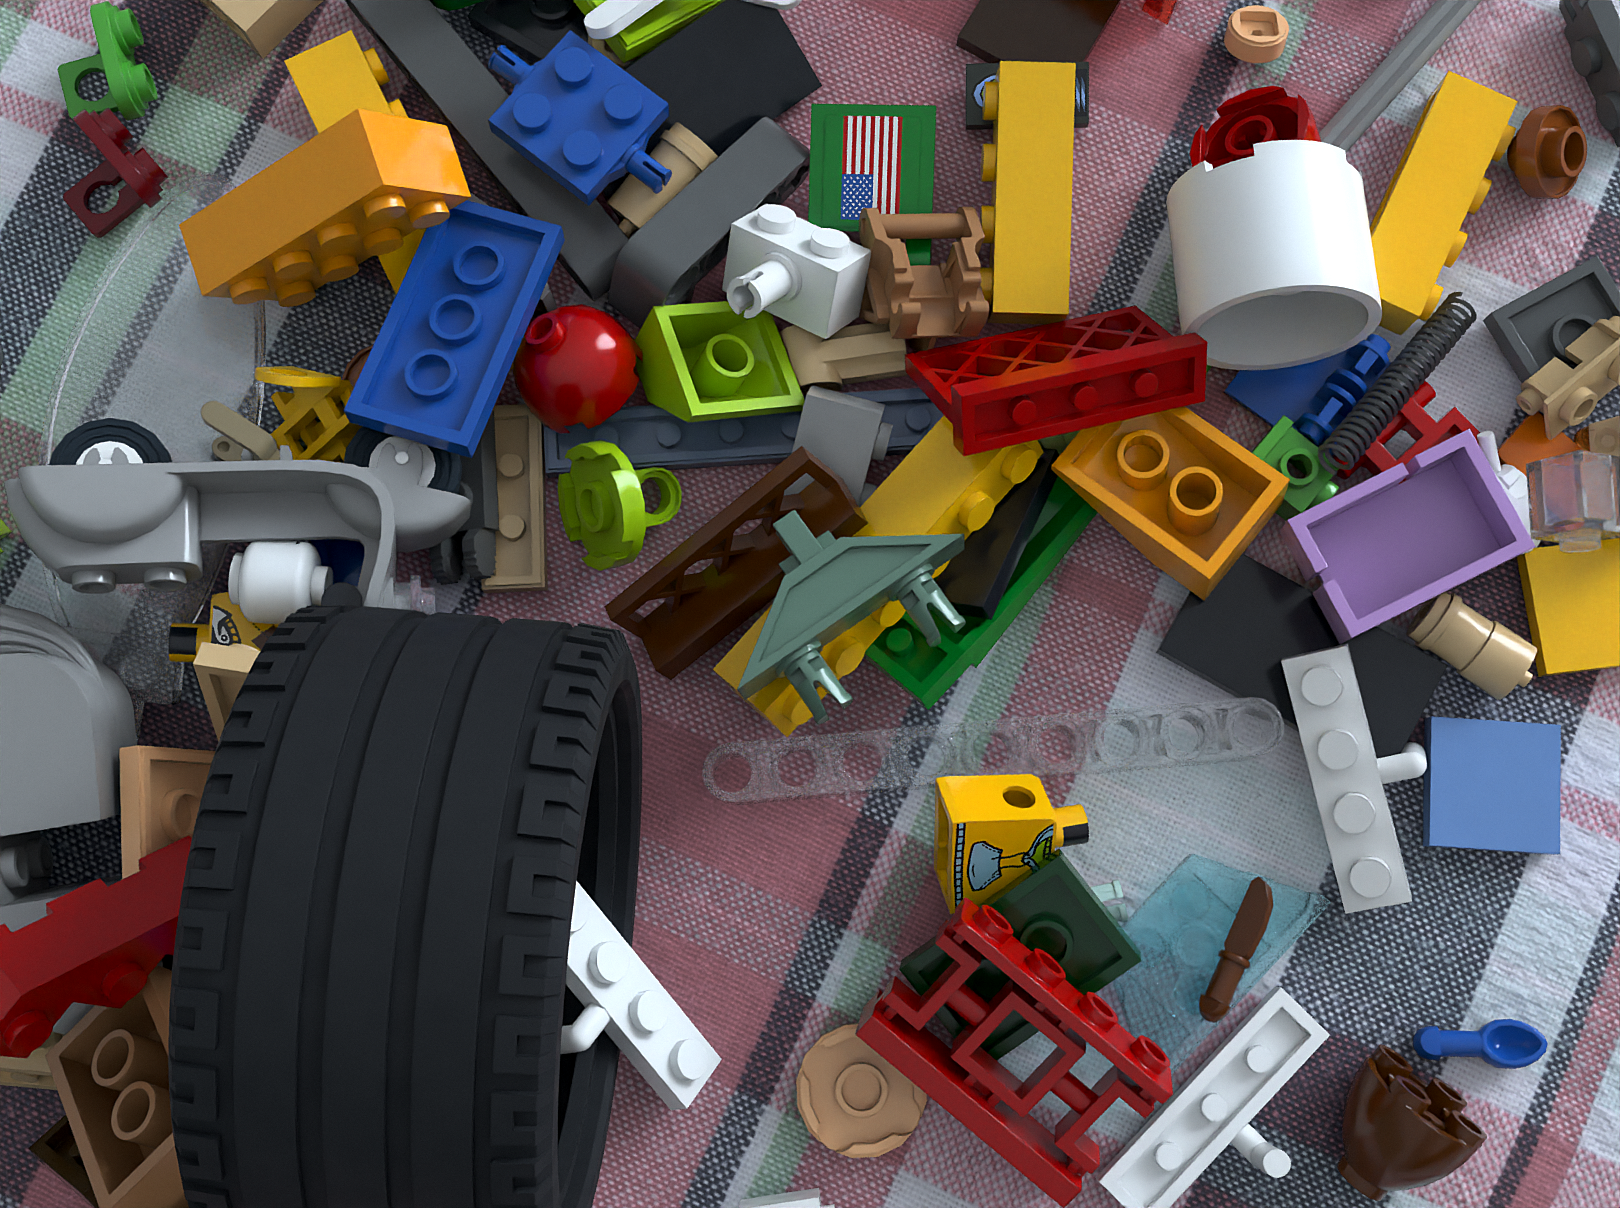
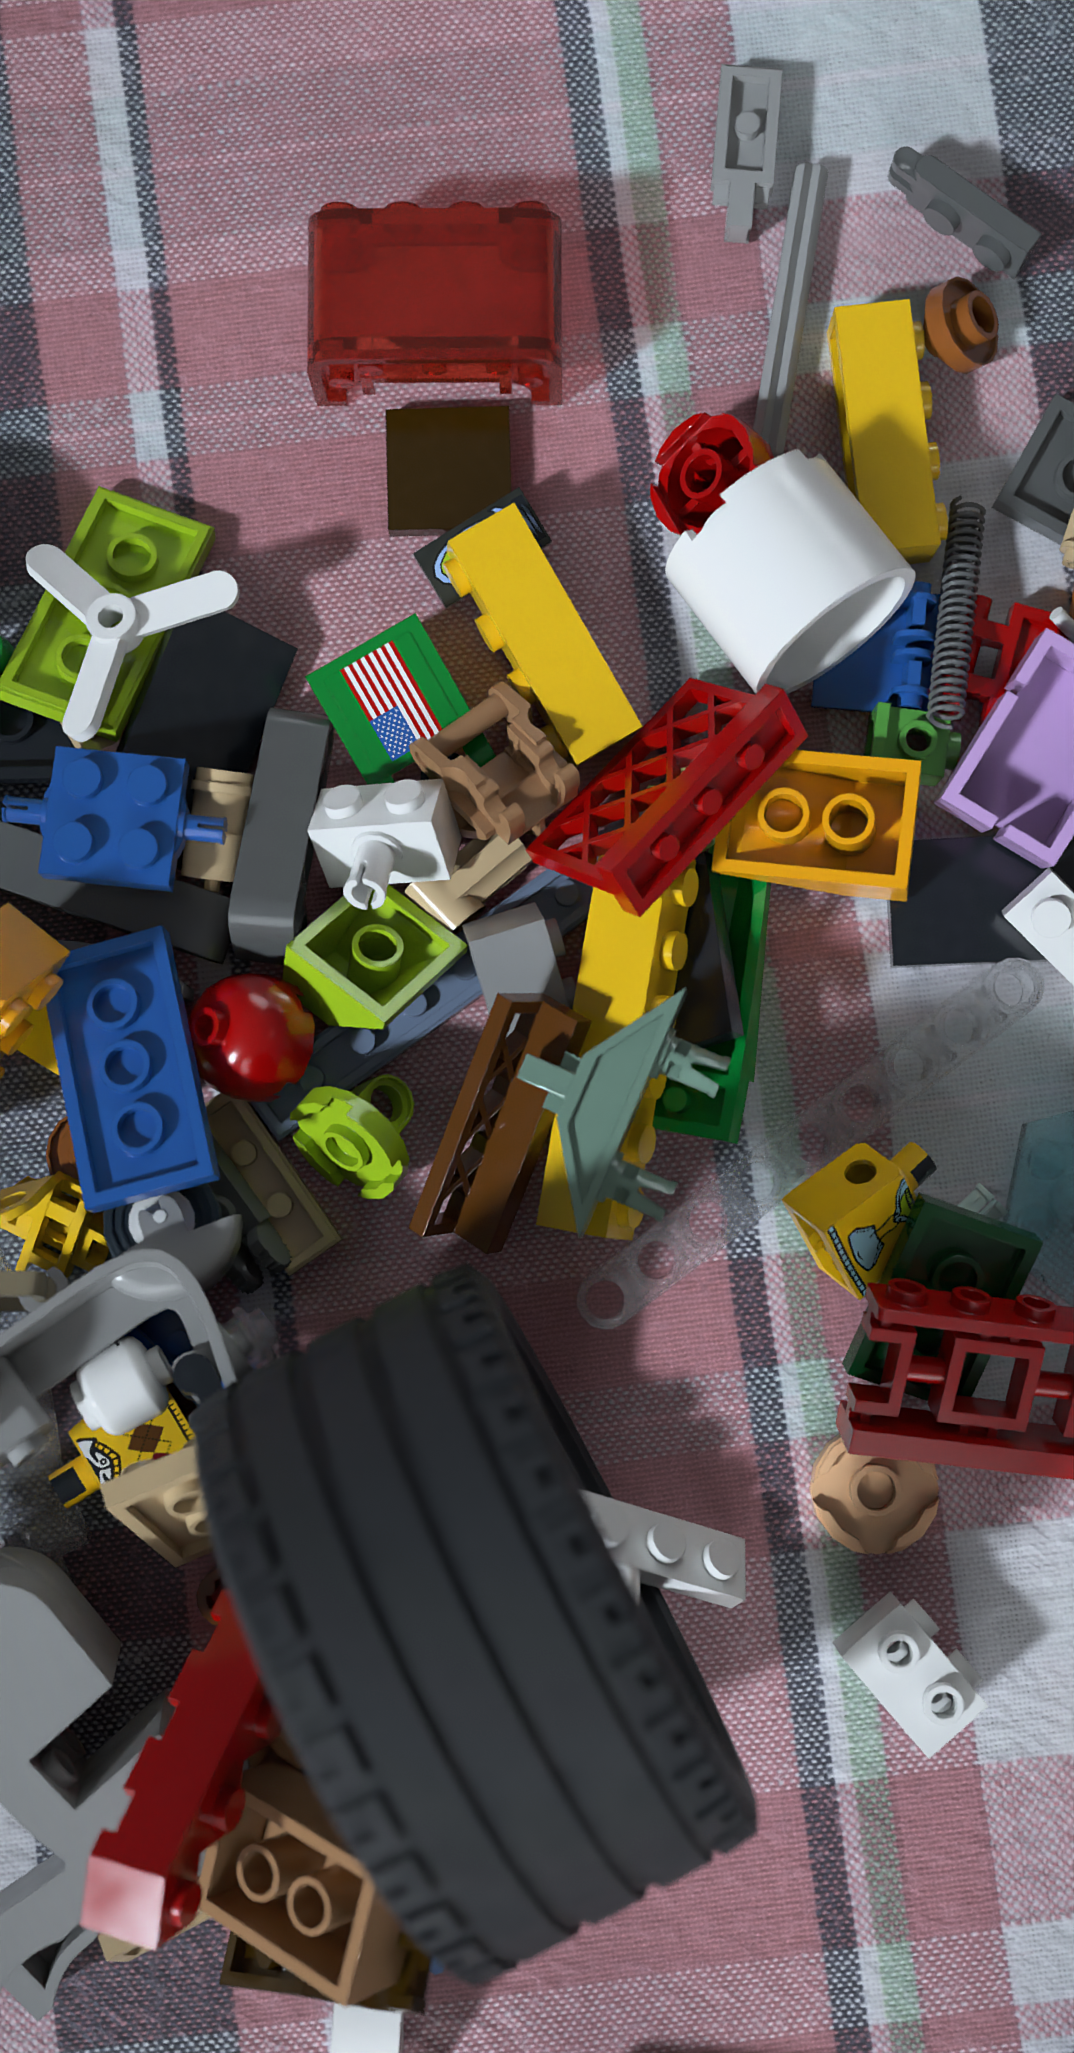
camera: 30 degrees left, 5 degrees up
light nougat tile [119,745,215,879] -> none
light nougat tile [1224,5,1289,63] -> none

